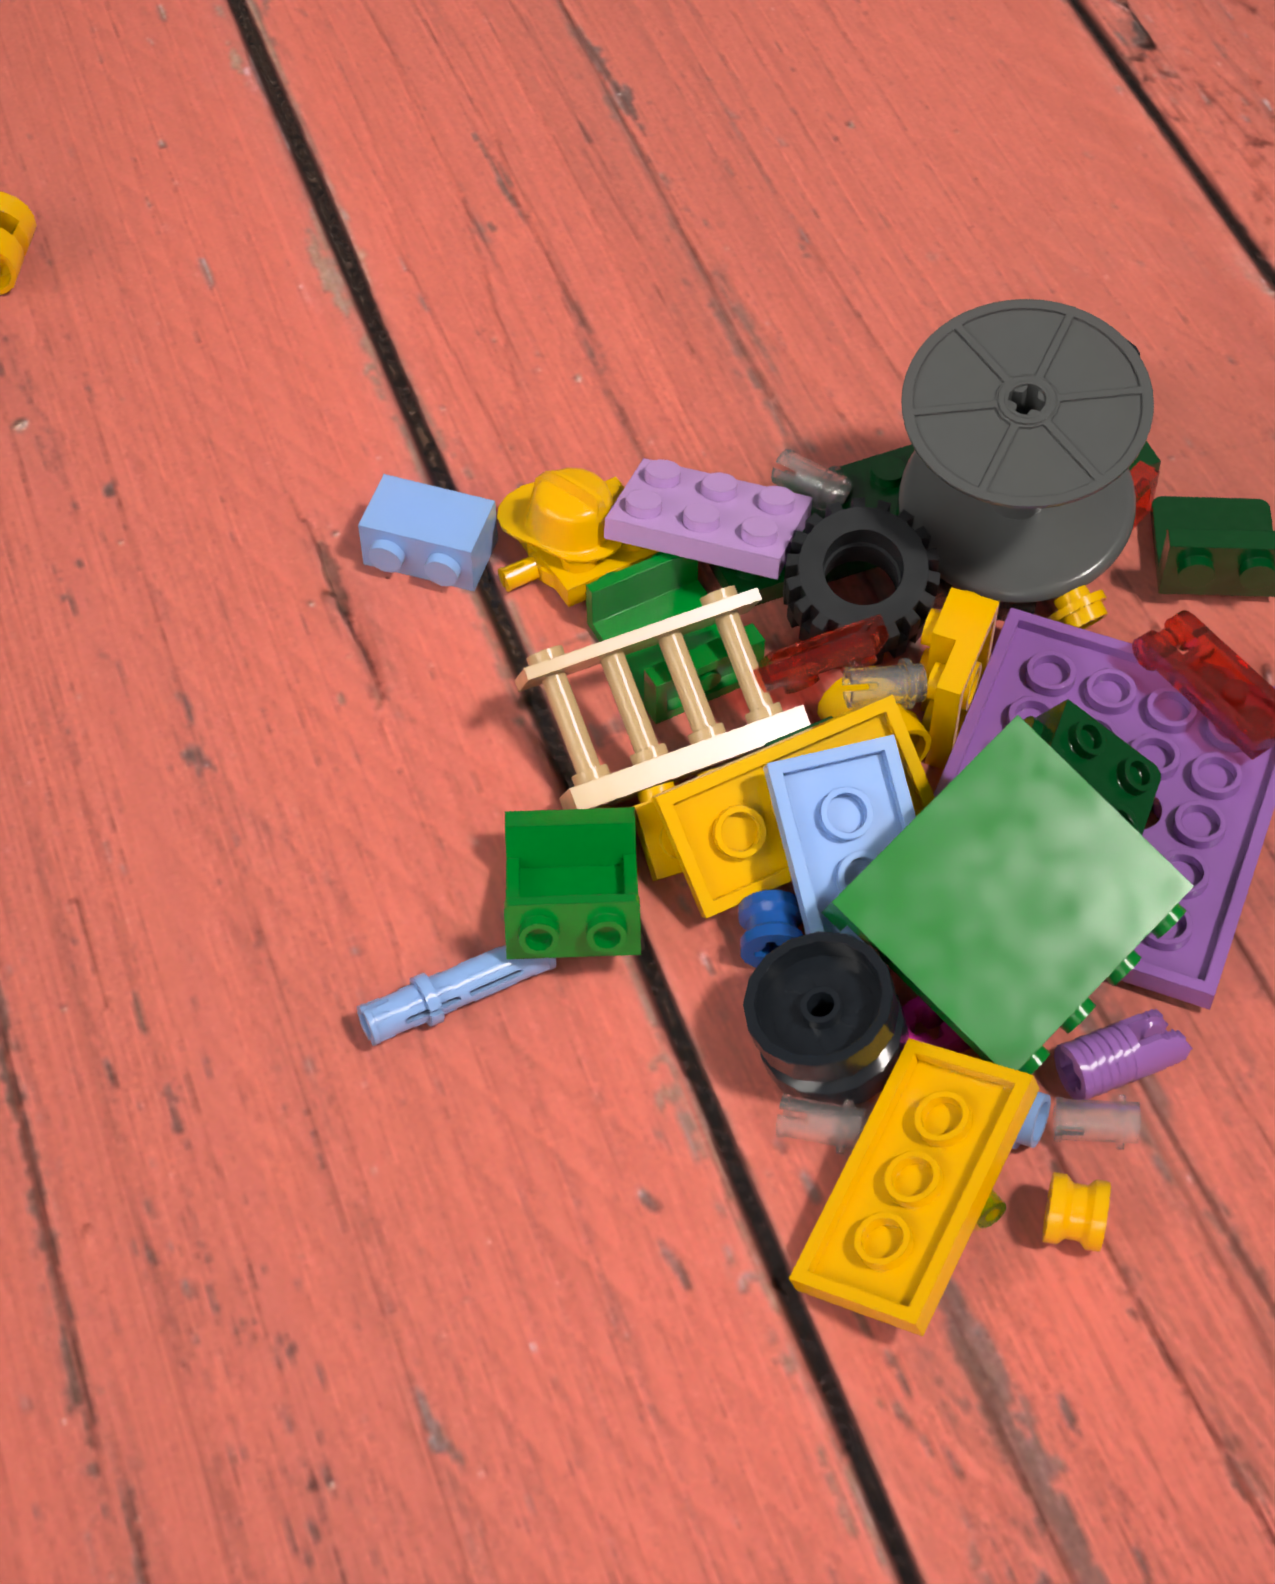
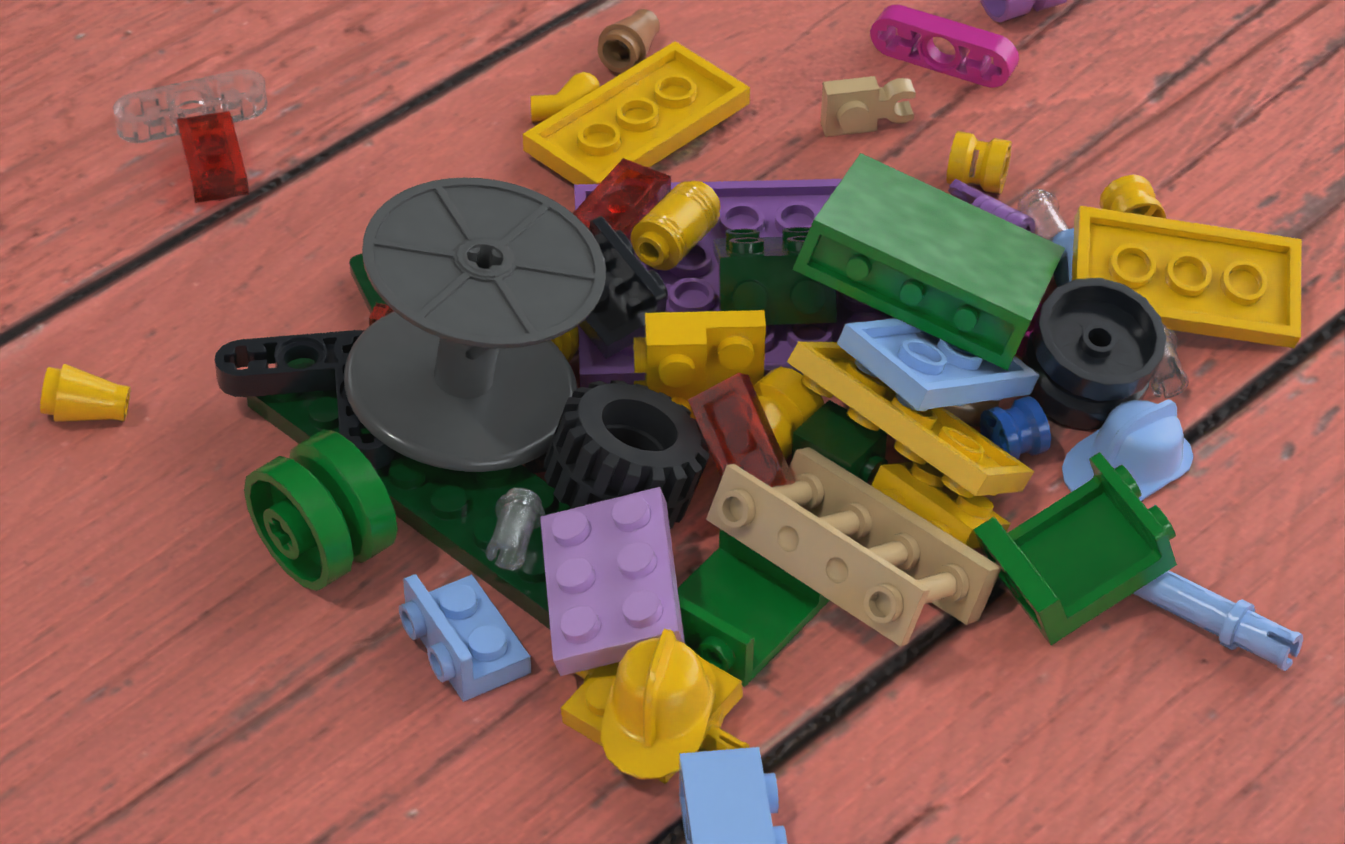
camera: 115 degrees left, 10 degrees down
clear pin [842,658,927,709] -> none
none -> yellow cone [40,364,131,422]
none -> green wheel [244,429,398,591]
none -> light blue bracket [399,574,531,702]
none -> black bracket [579,216,668,359]
none -> yellow head [631,181,720,270]
none -> yellow wheel [946,131,1012,194]
none -> light blue piece [1062,399,1194,501]

